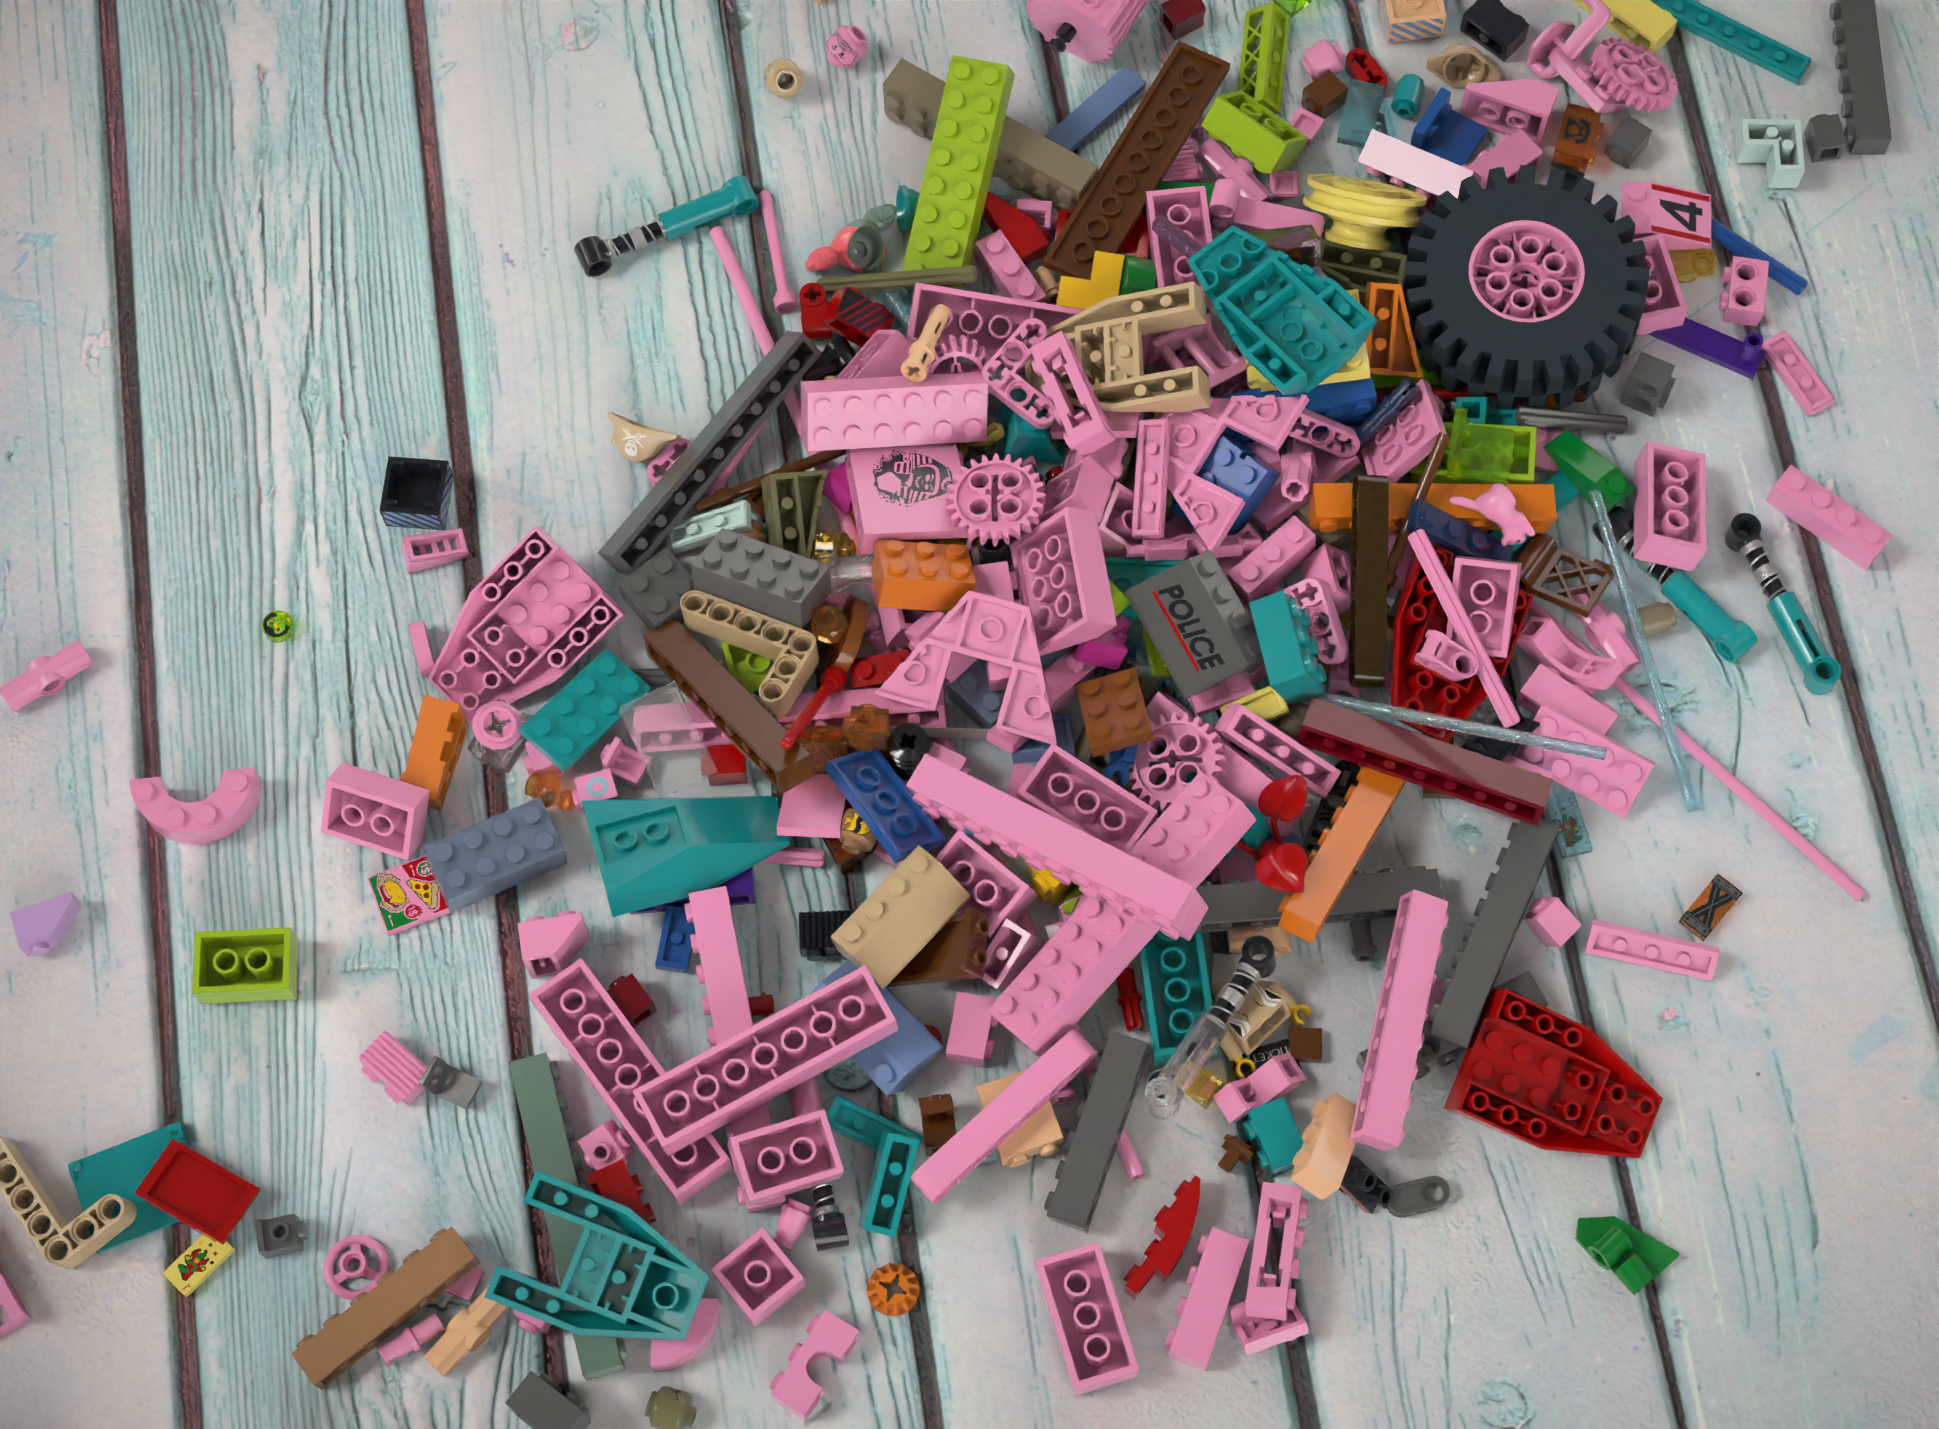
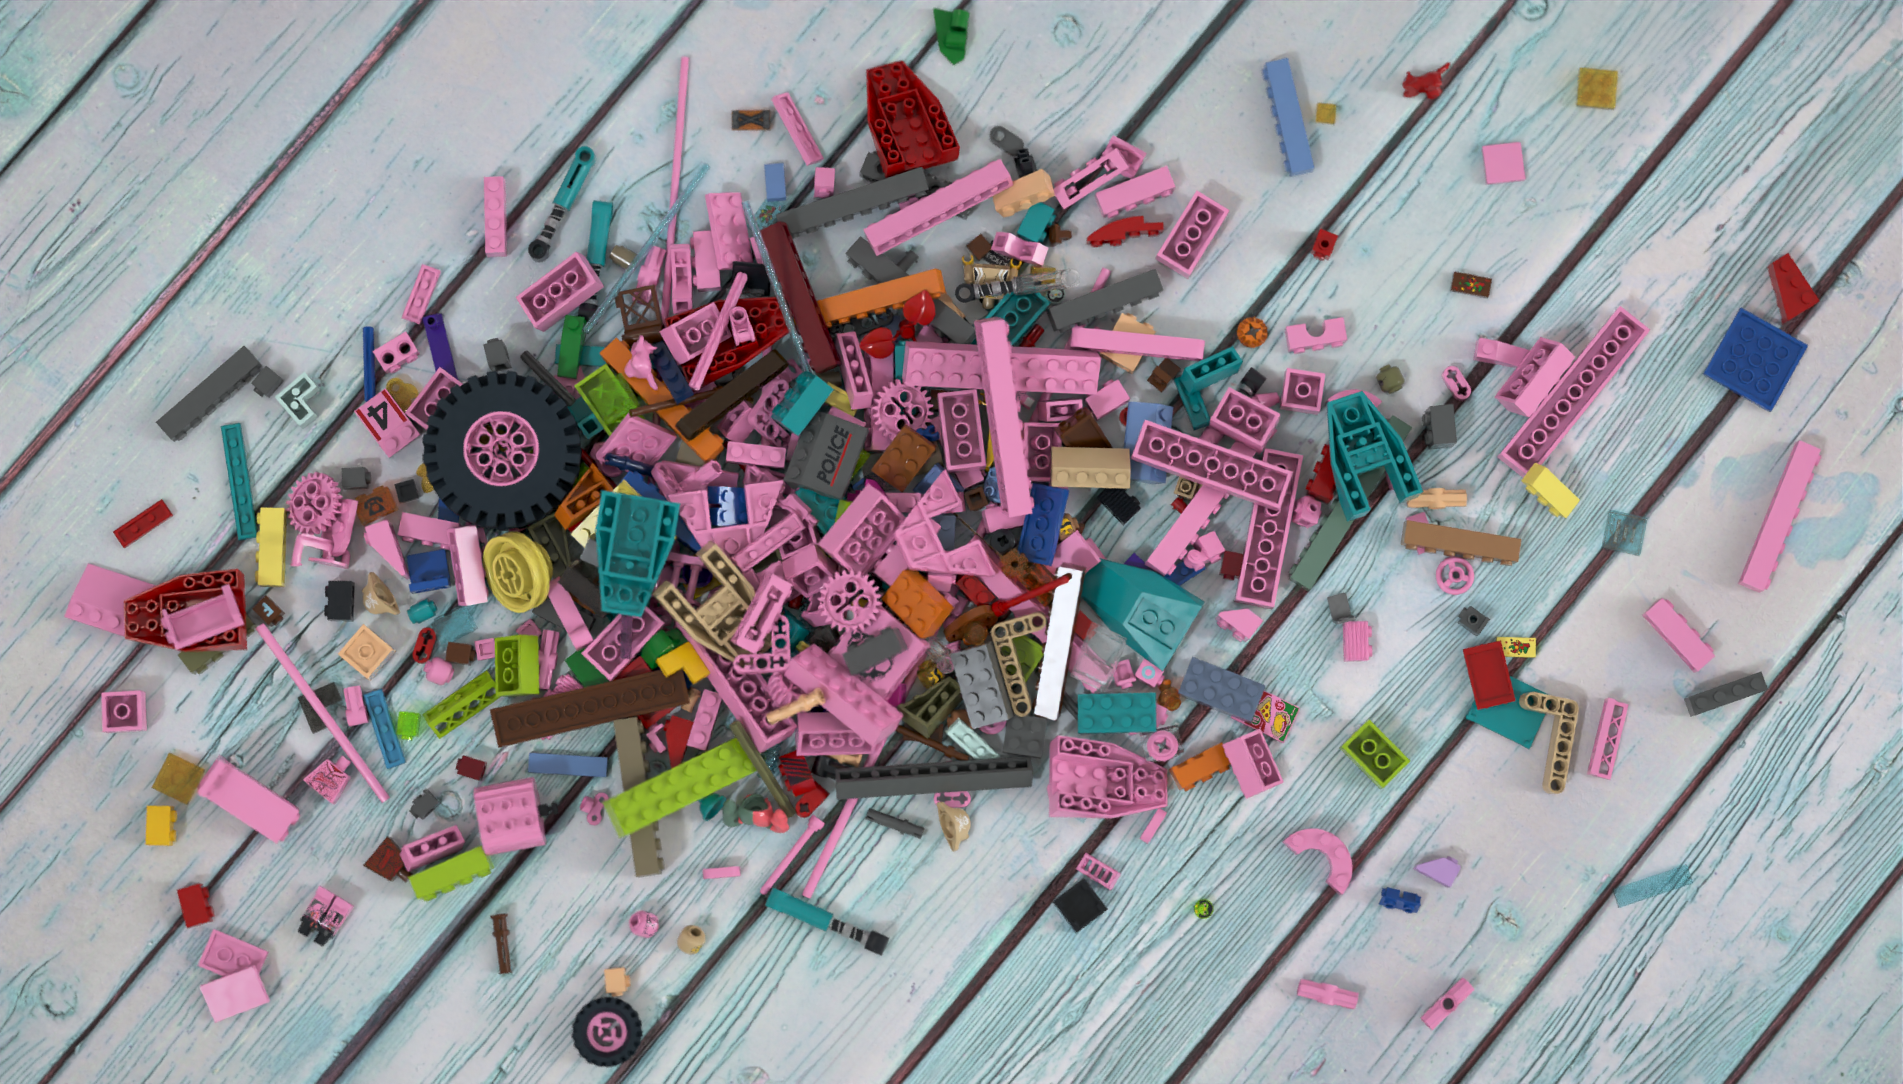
camera: 140 degrees left, 15 degrees up
bright pink pin [377,1313,446,1367] -> none
none -> bright pink piece [580,792,609,825]
none -> bright pink beam [703,866,741,879]
none -> medium blue tile [764,163,786,202]
none -> dark grey brick [842,626,908,676]
none -> dark grey pin [865,808,925,839]
none -> reddish brown brick [963,486,989,512]
none -> bright pink brick [1184,531,1225,571]
none -> blue hinge [1379,887,1421,913]

